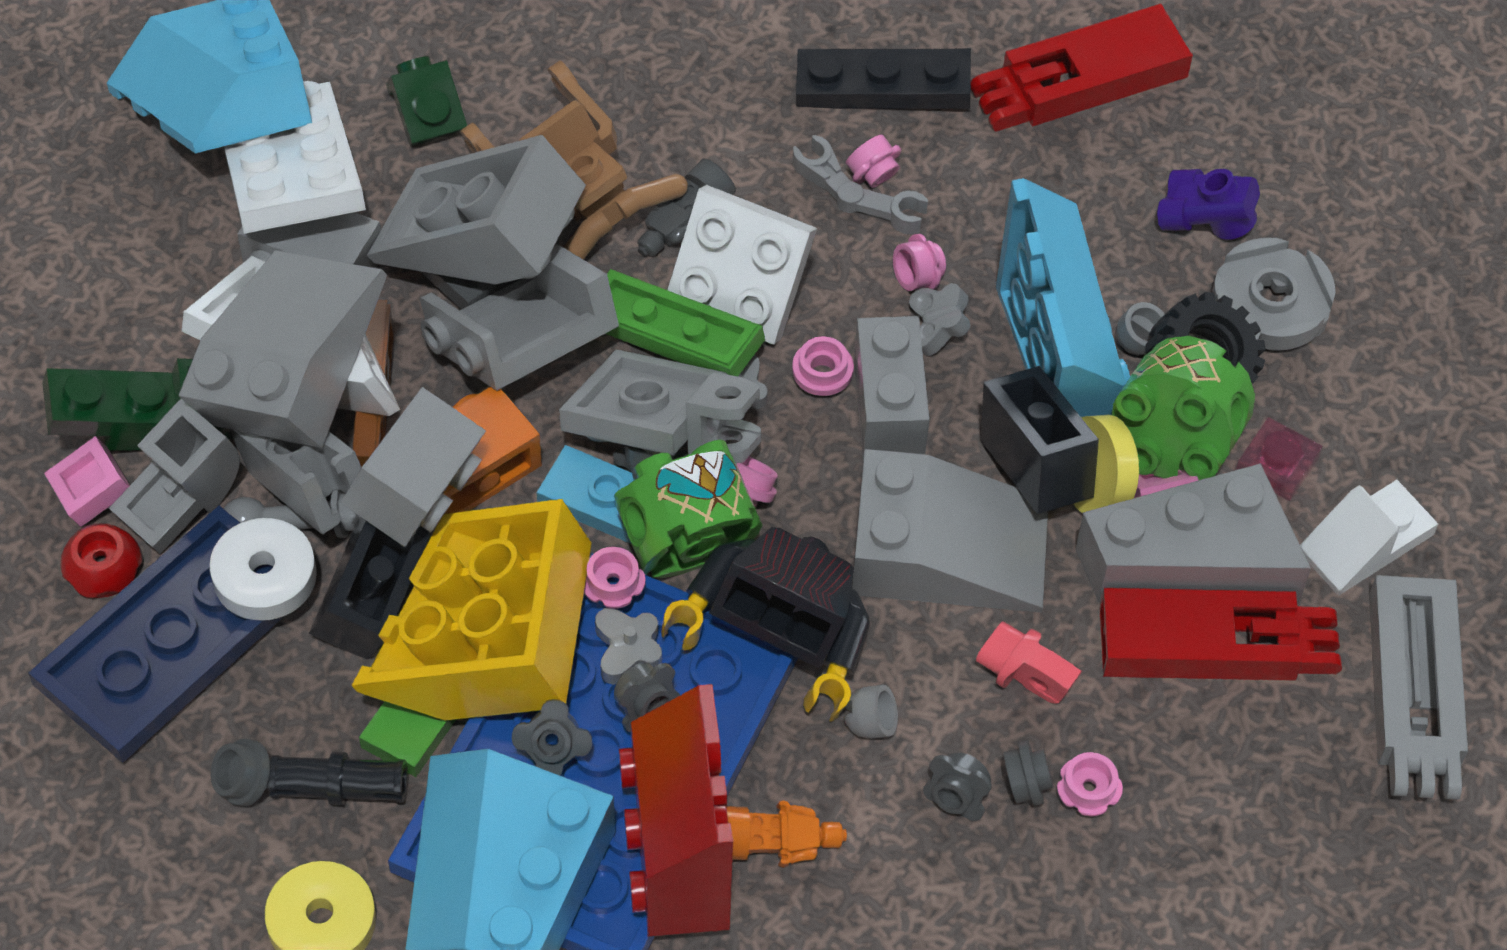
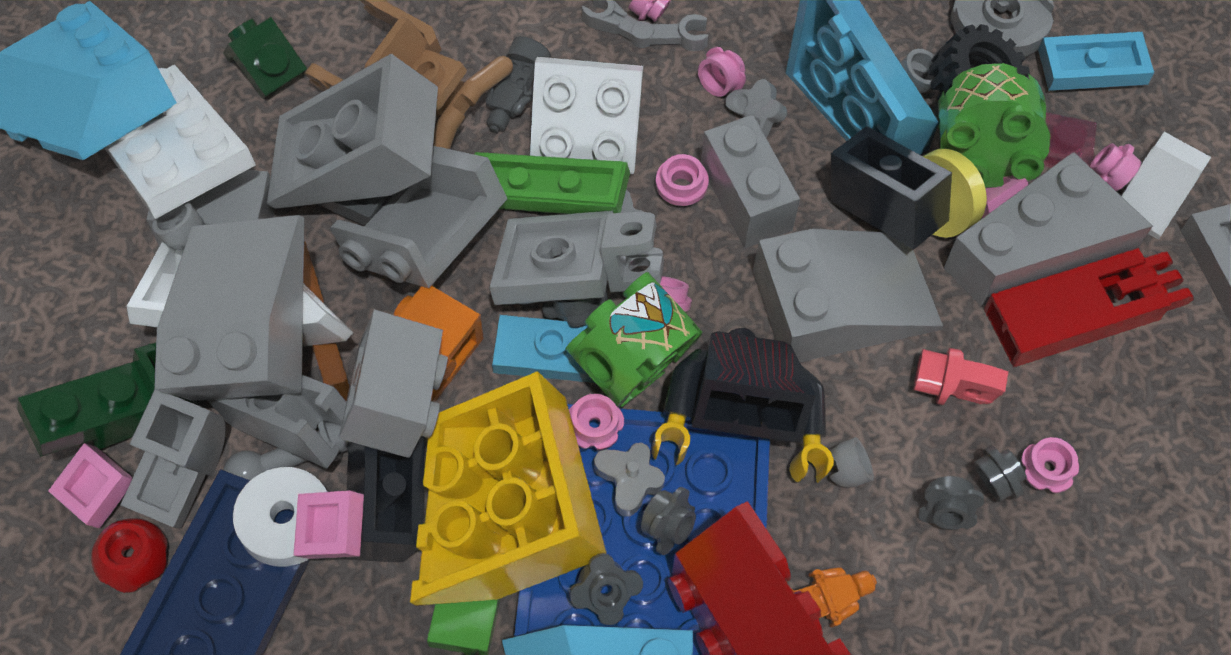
camera: 20 degrees left, 5 degrees up
none -> light grey hinge [152,202,204,250]
none -> bright pink plate [294,490,364,559]
none -> medium azure plate [1038,32,1154,91]
none -> bright pink plate [1090,144,1141,191]

